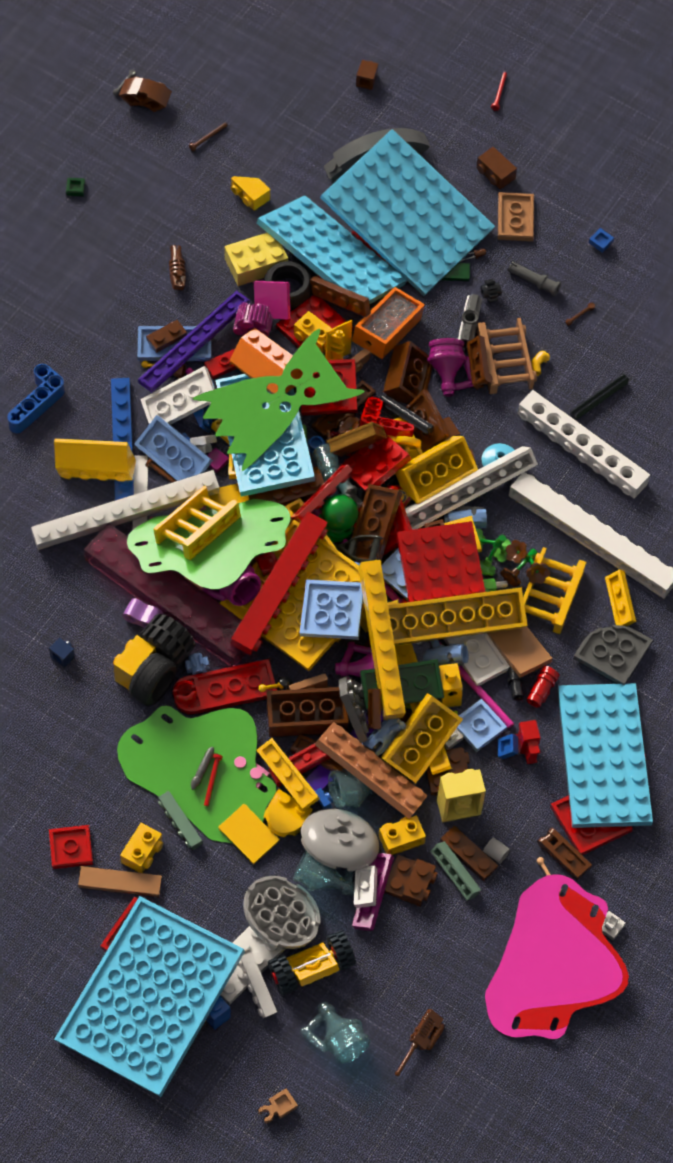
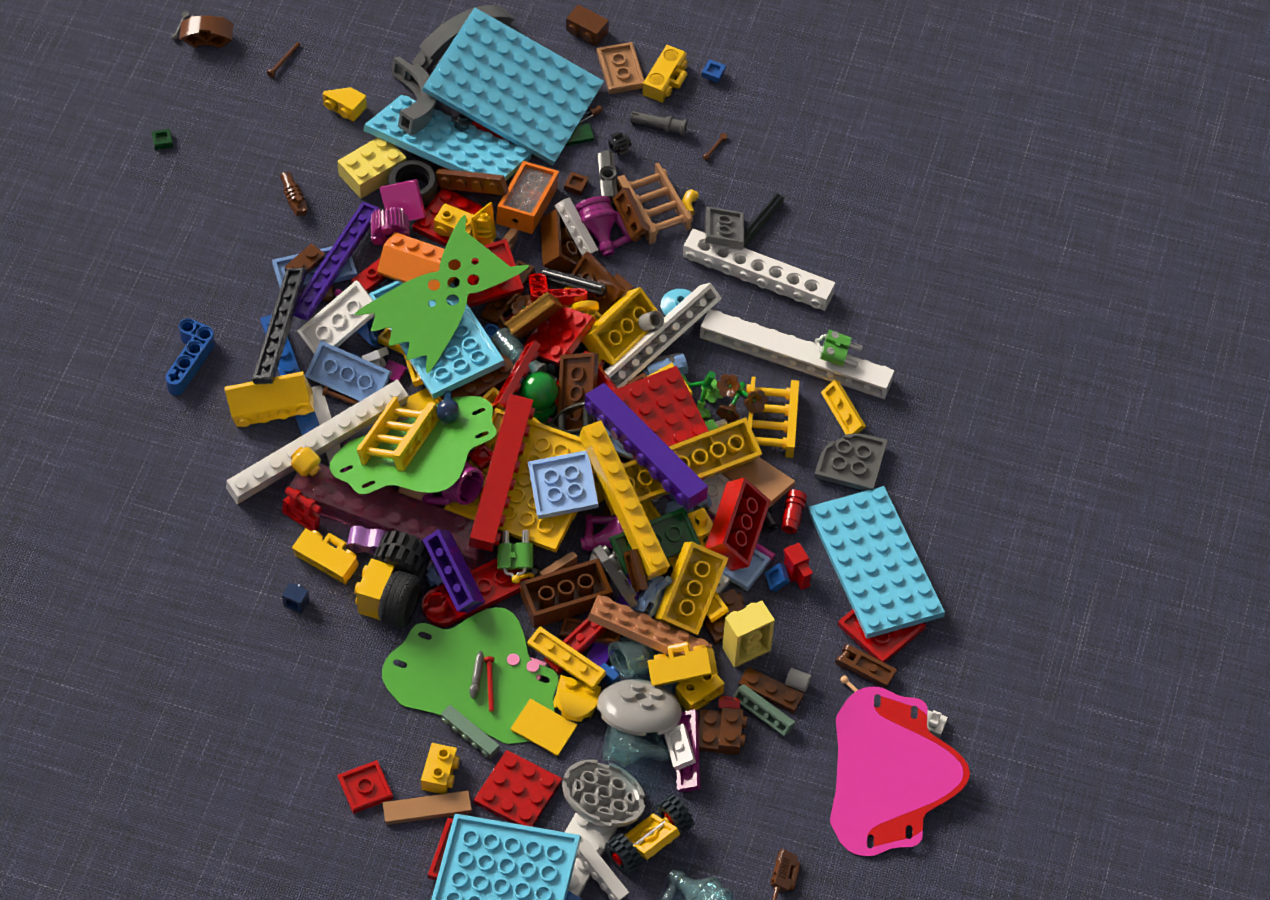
camera: 15 degrees left, 5 degrees down
none -> black tile [252,268,307,384]
none -> red plate [282,486,322,532]
none -> yellow head [290,447,321,477]
none -> yellow piece [292,528,359,585]
none -> dark grey arch [391,57,436,136]
none -> dark purple brick [423,529,485,613]
none -> dark blue piece [436,391,459,423]
none -> black plate [451,114,474,130]
none -> red plate [474,750,562,827]
none -> bright green piece [497,530,533,577]
none -> white piece [555,197,598,256]
none -> reddish brown tile [564,171,589,196]
none -> dark purple brick [584,383,708,510]
none -> light grey beam [638,311,664,331]
none -> yellow piece [643,45,688,103]
none -> yellow piece [647,642,718,686]
none -> dark grey tile [705,207,744,249]
none -> red brick [705,477,771,571]
none -> red tile [719,696,740,709]
none -> bright green piece [814,329,862,368]

